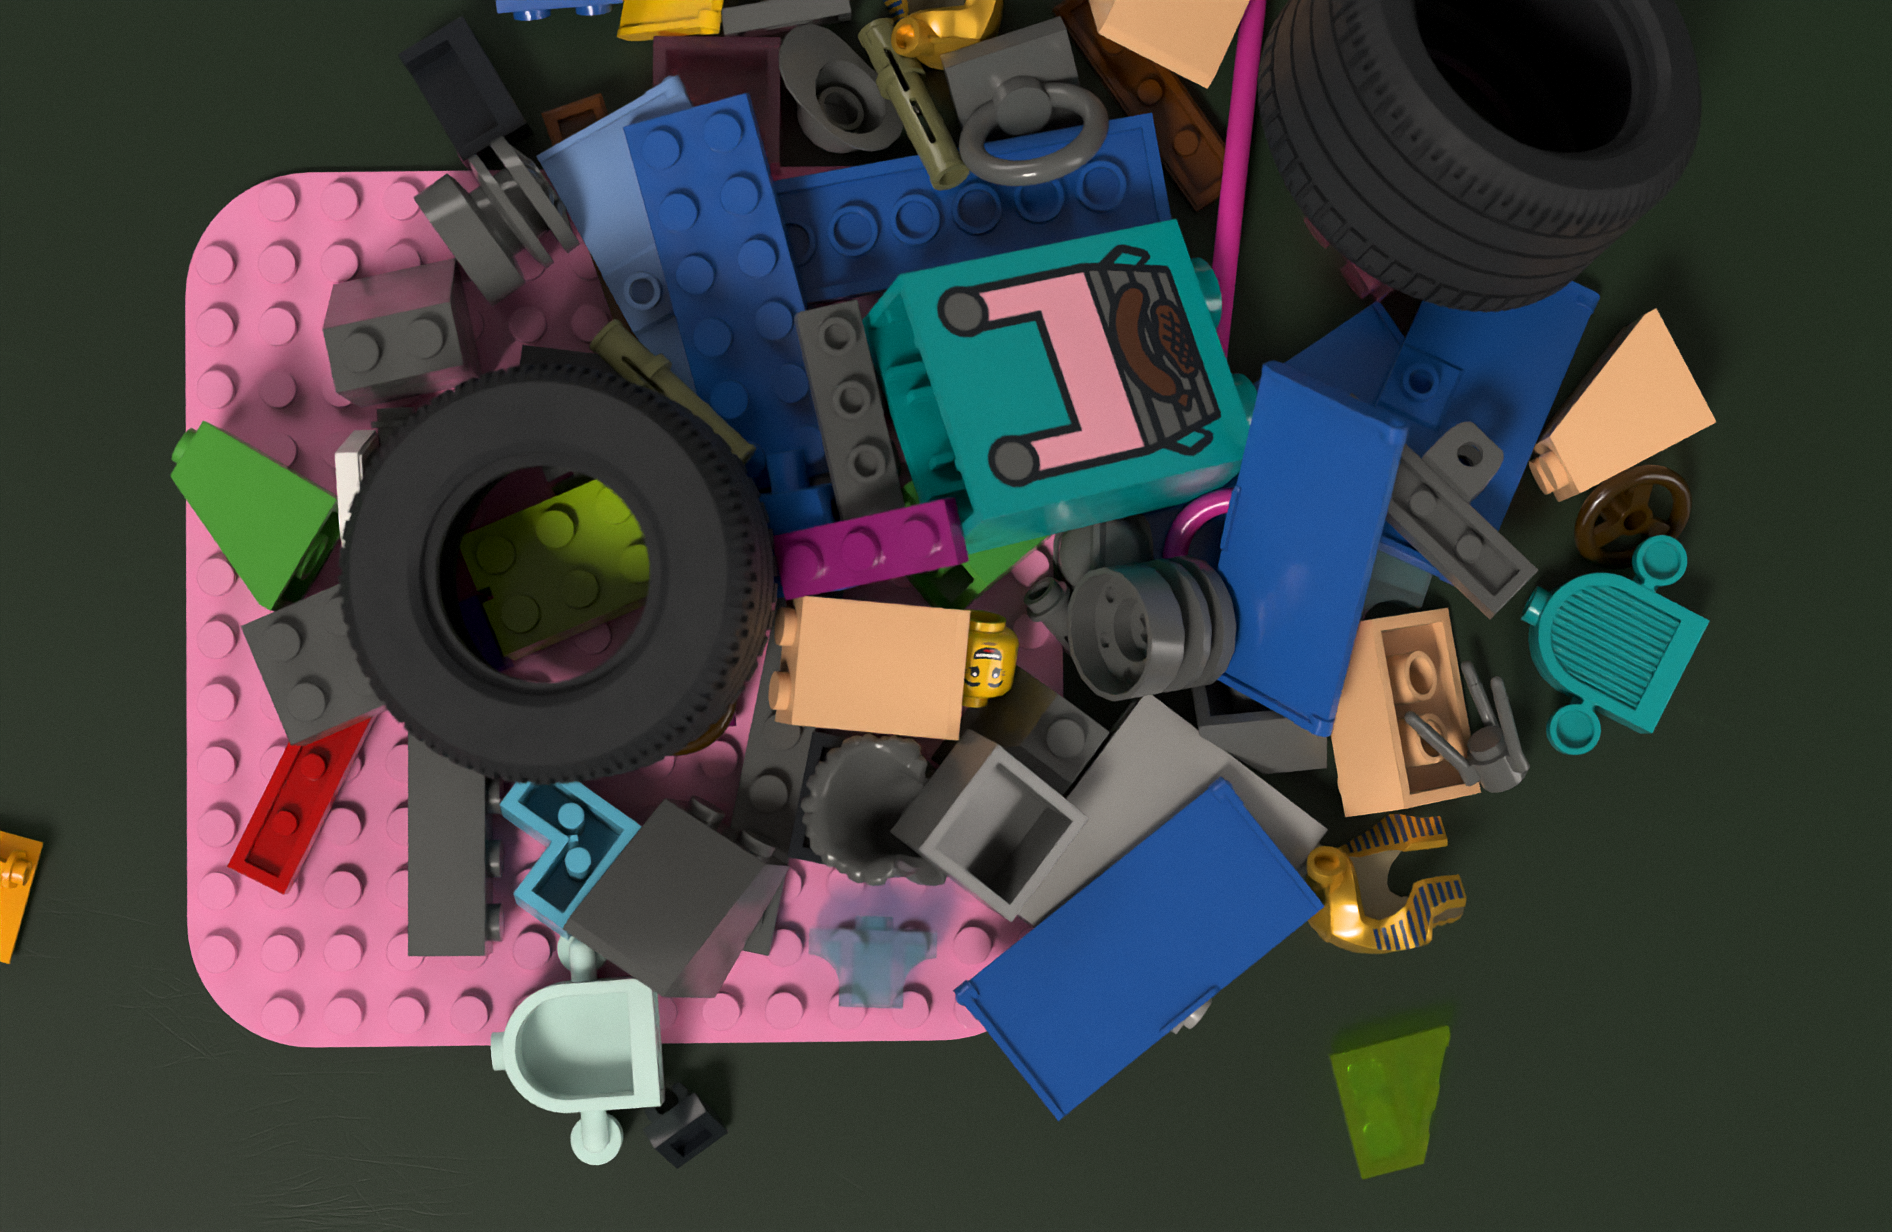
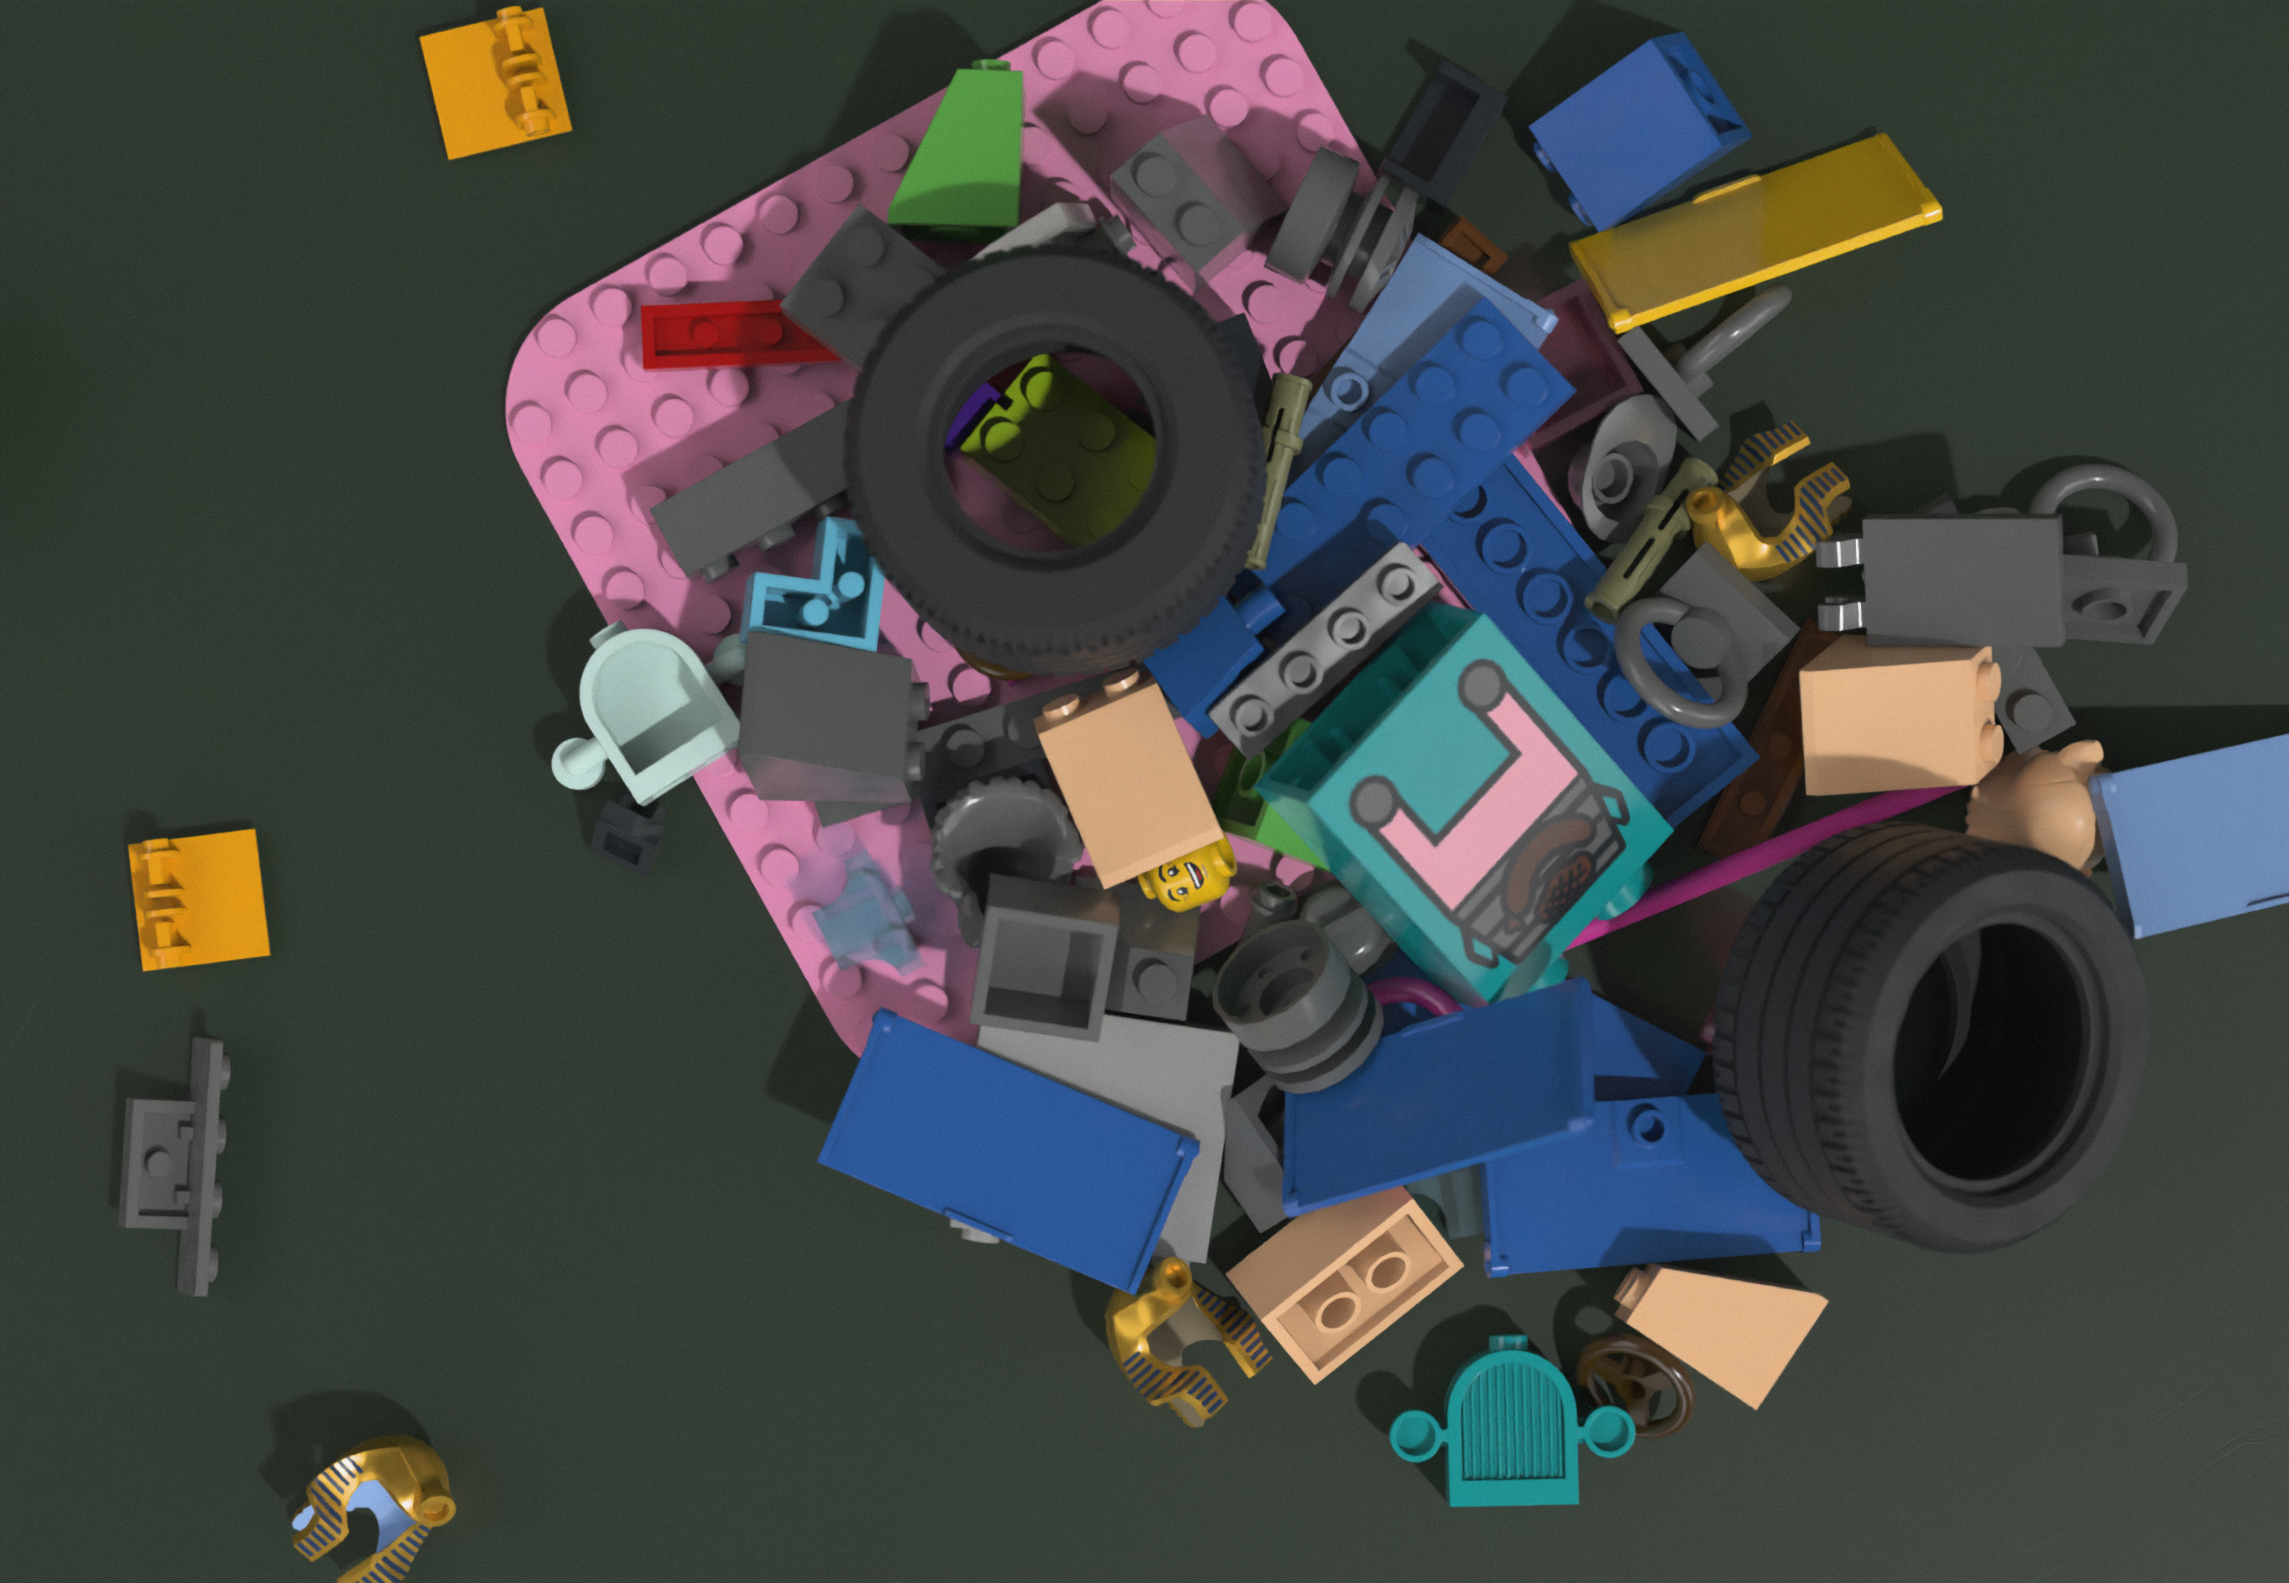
camera: 60 degrees right, 0 degrees up
magenta plate [773,496,969,600] -> none
clear neon green wing [1328,1024,1451,1180] -> none
dark grey plate [1350,393,1538,619] -> none
dark grey plant [1404,660,1530,793] -> none

